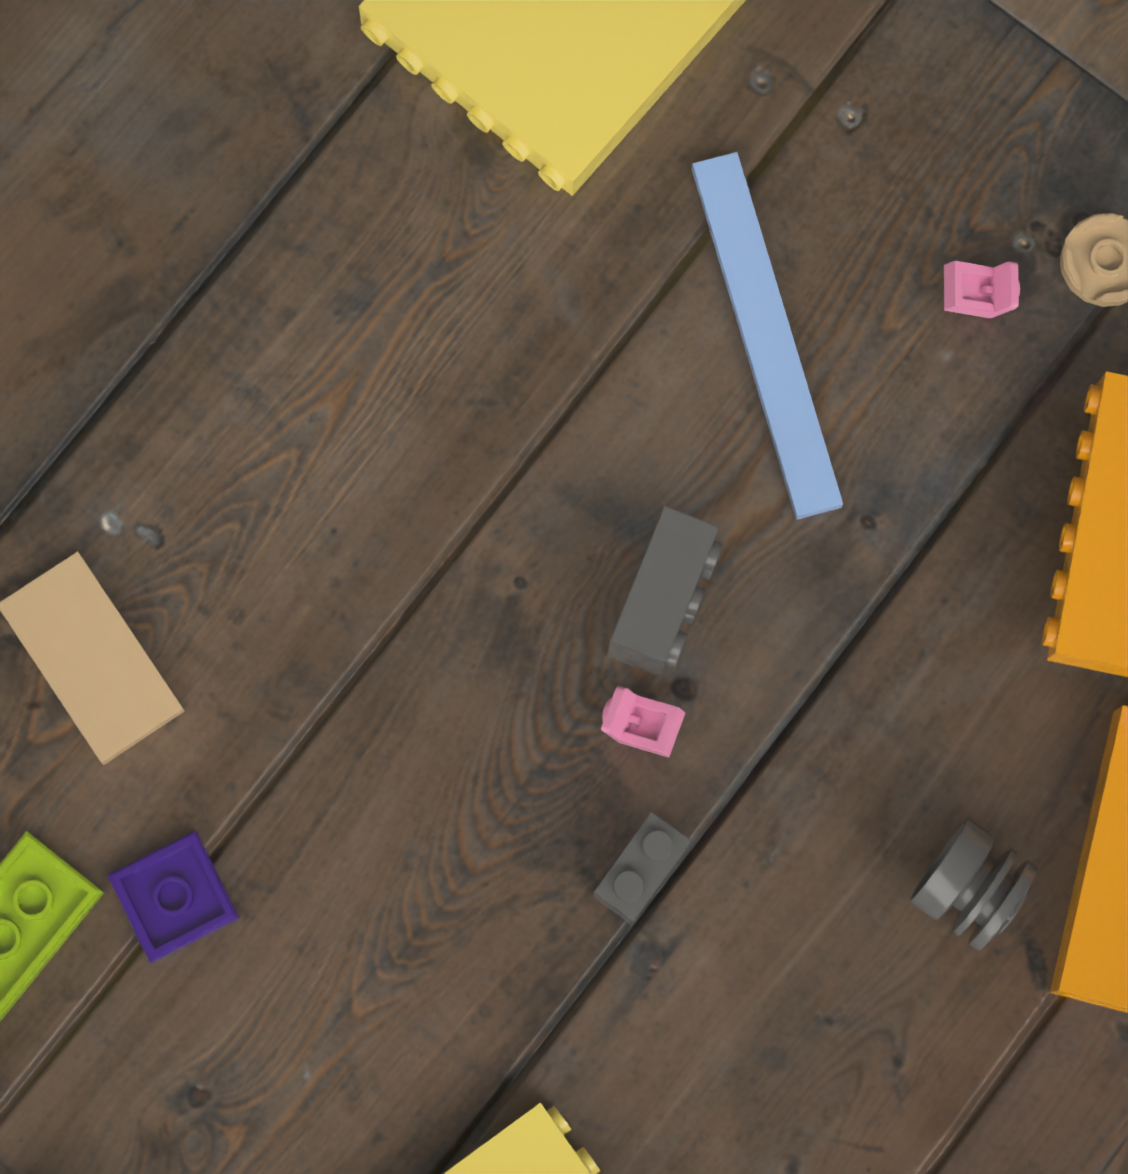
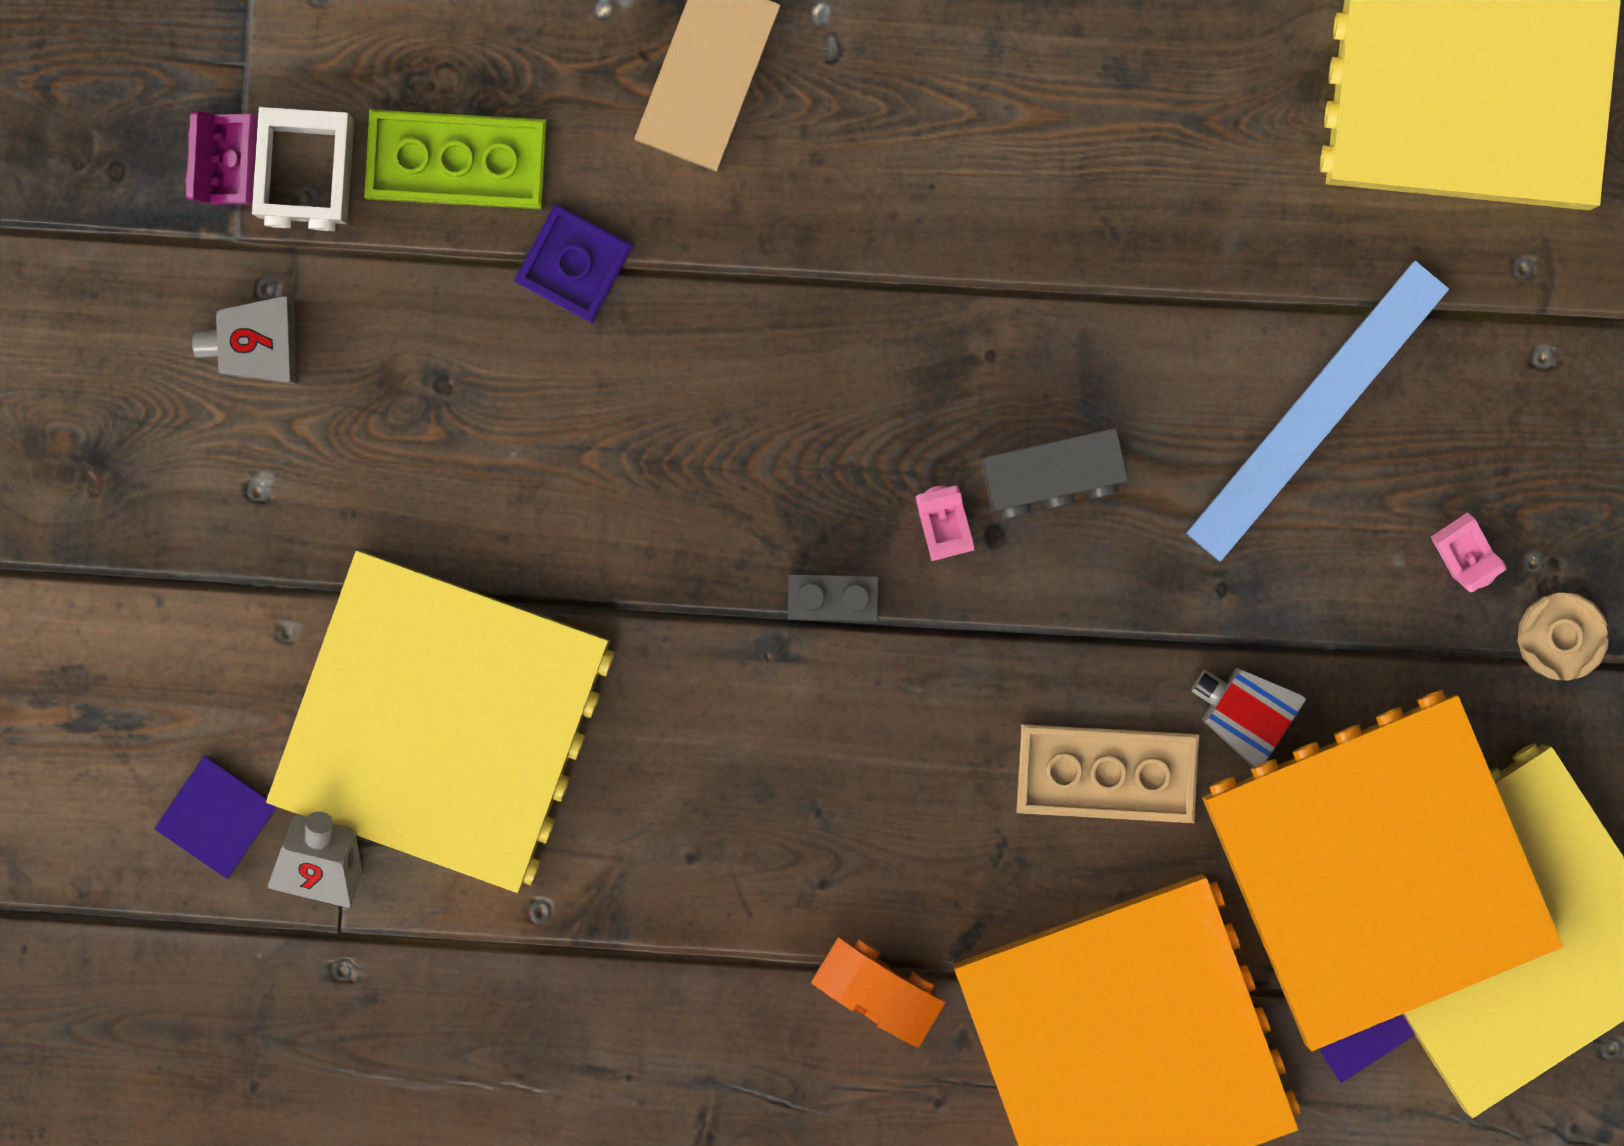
camera: 60 degrees right, 10 degrees up
dark grey wheel [909,818,1038,951] -> none
none -> orange brick [811,937,946,1048]
none -> tan tile [1016,724,1199,823]
none -> torso [1191,668,1306,767]

